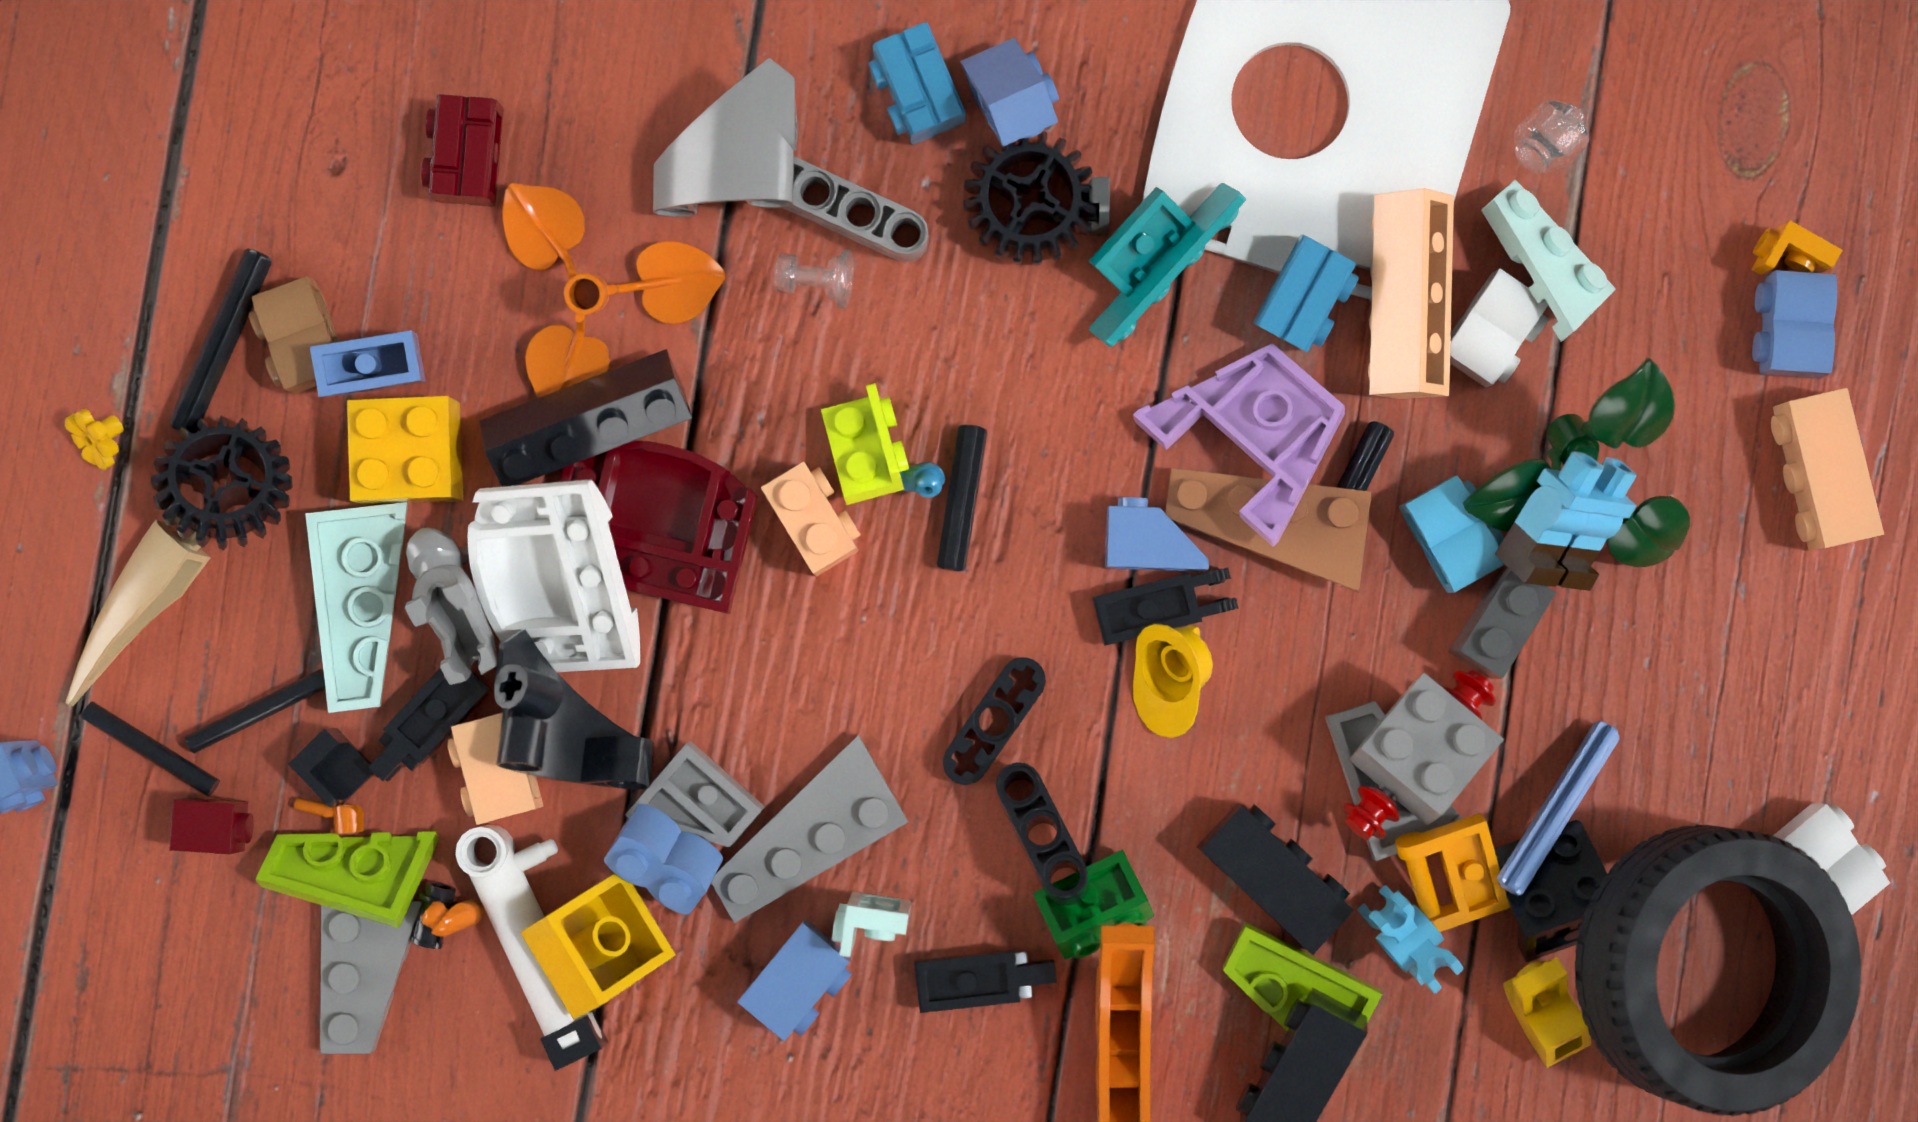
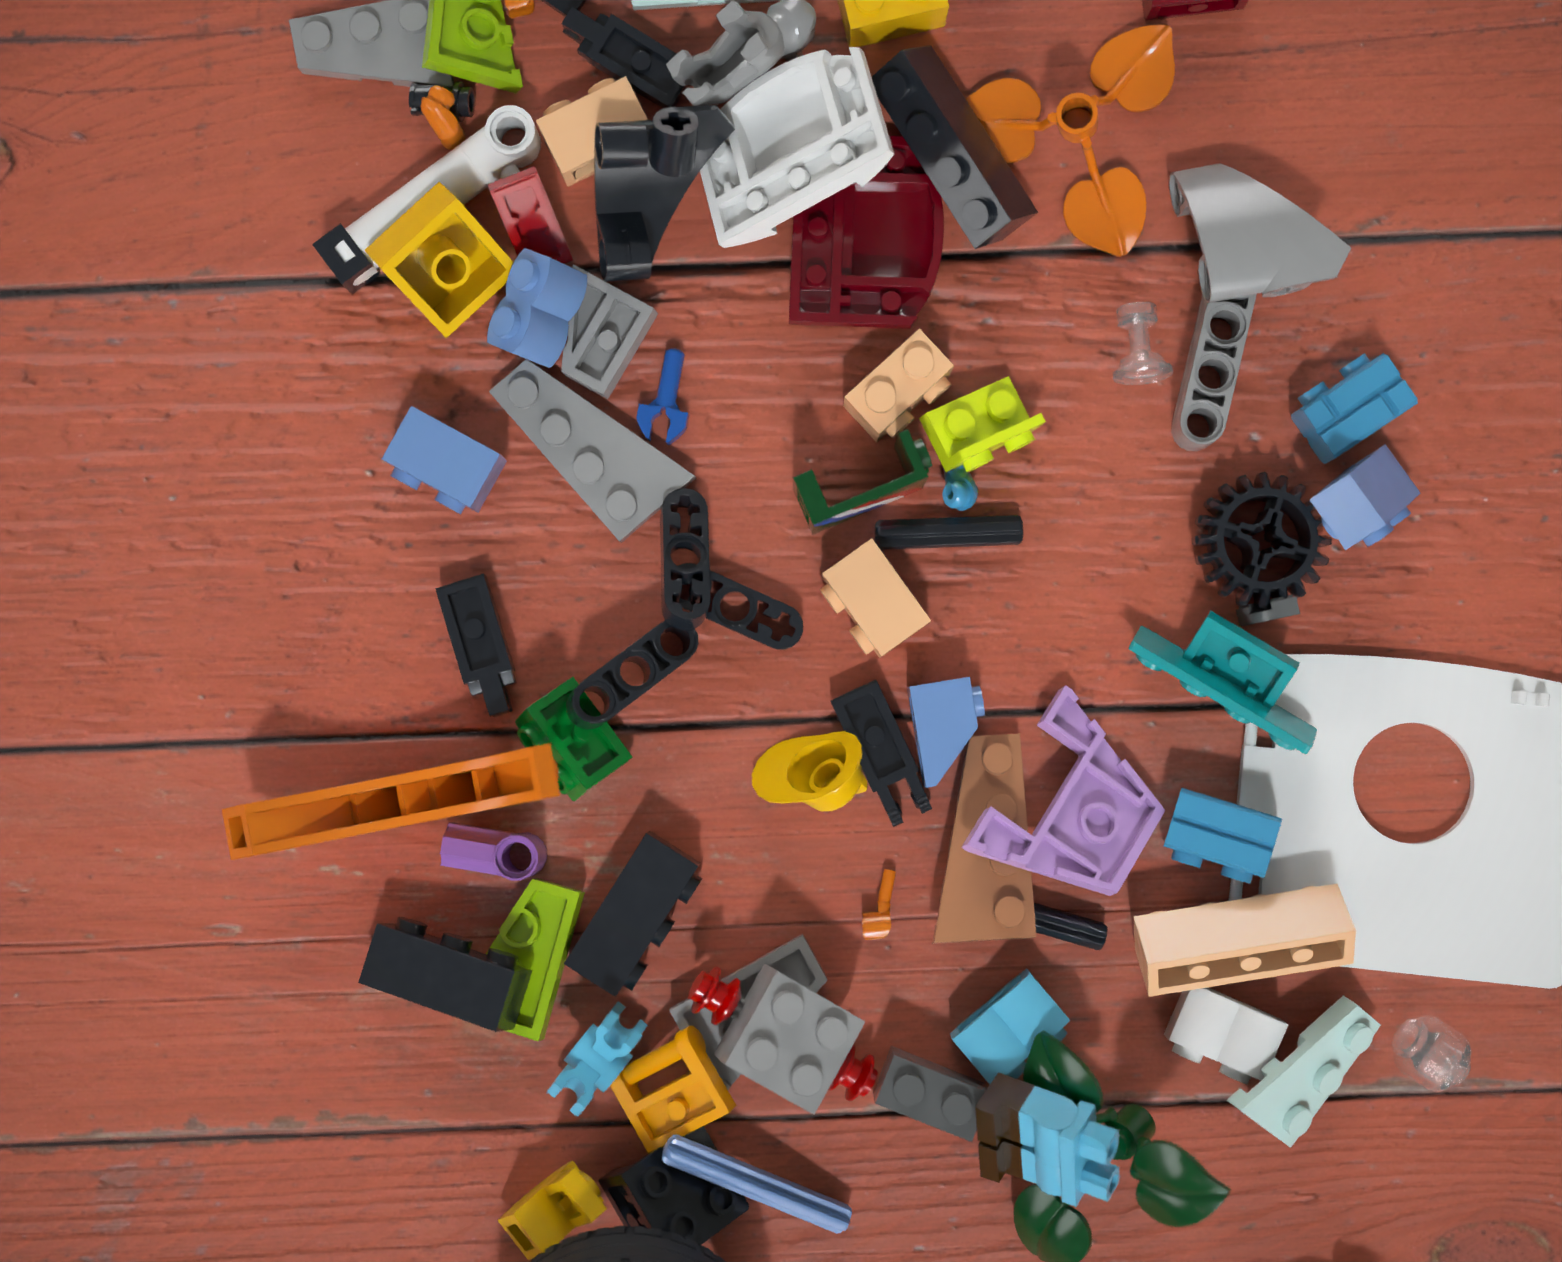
camera: 85 degrees right, 0 degrees up
light aqua bracket [832,892,911,957] -> none
none -> medium lavender piece [440,822,547,881]
none -> red plate [488,166,573,264]
none -> blue bar [636,348,689,445]
none -> black beam [660,488,710,630]
none -> dark green panel [793,429,932,535]
none -> light nougat brick [820,538,931,658]
none -> orange hand [862,869,896,940]

